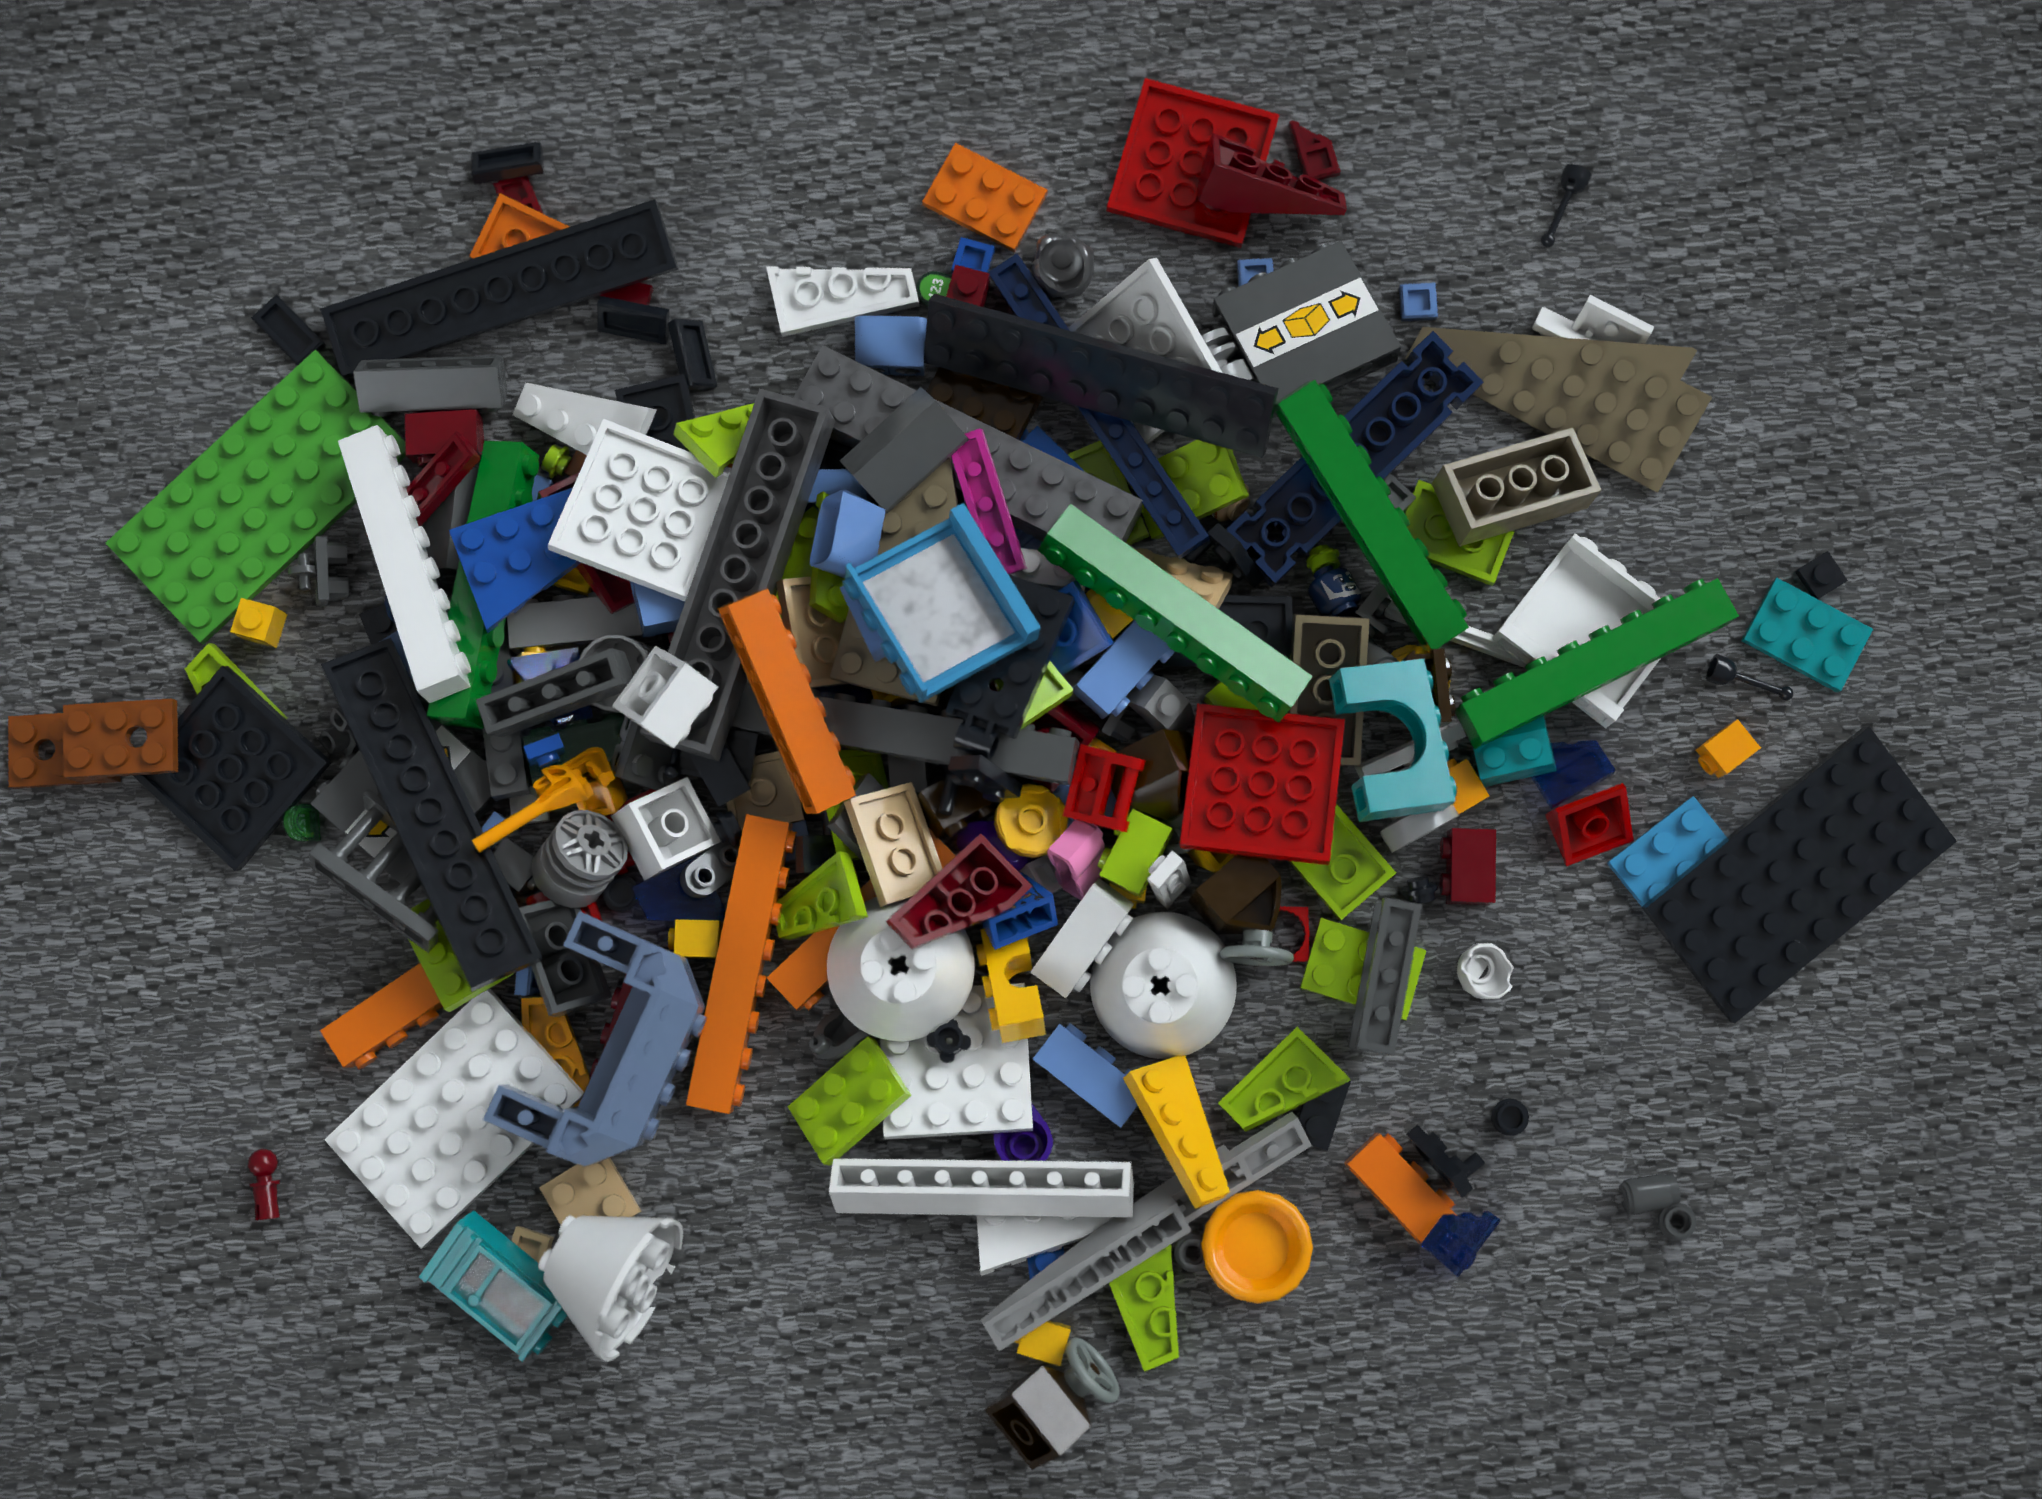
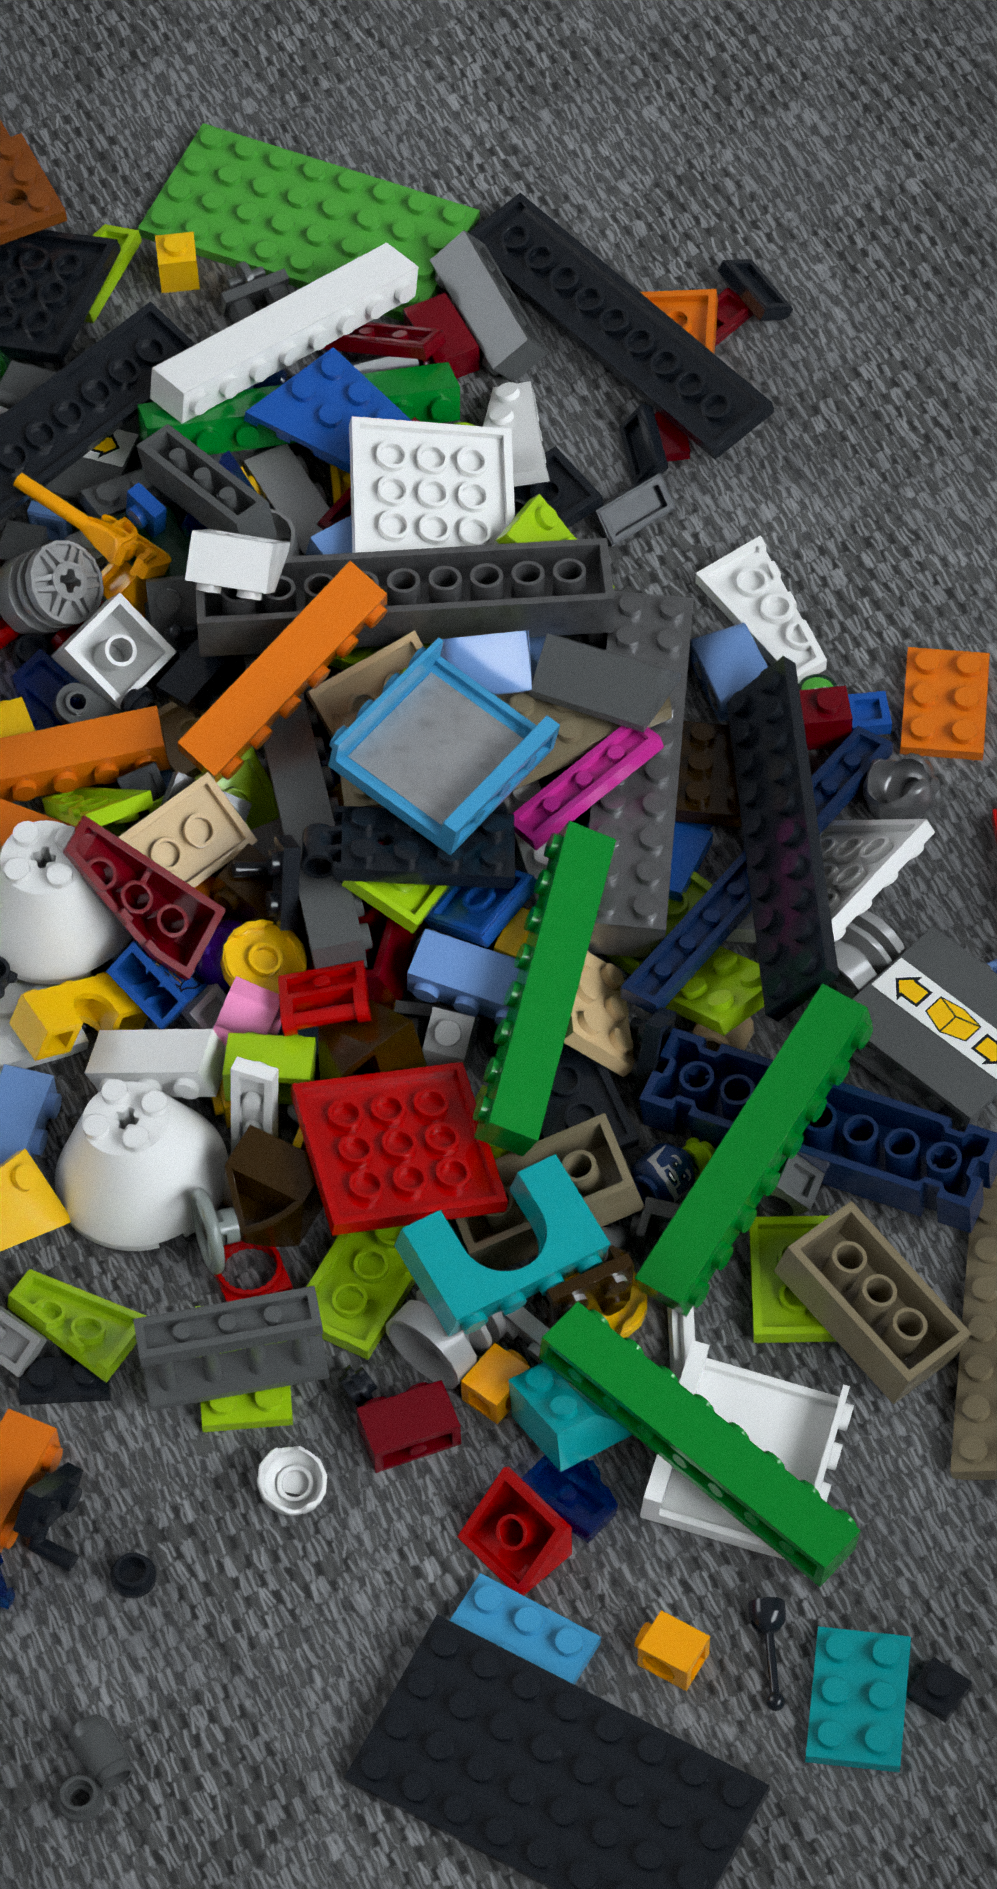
camera: 65 degrees right, 25 degrees down
black tile [251,294,326,366] -> none

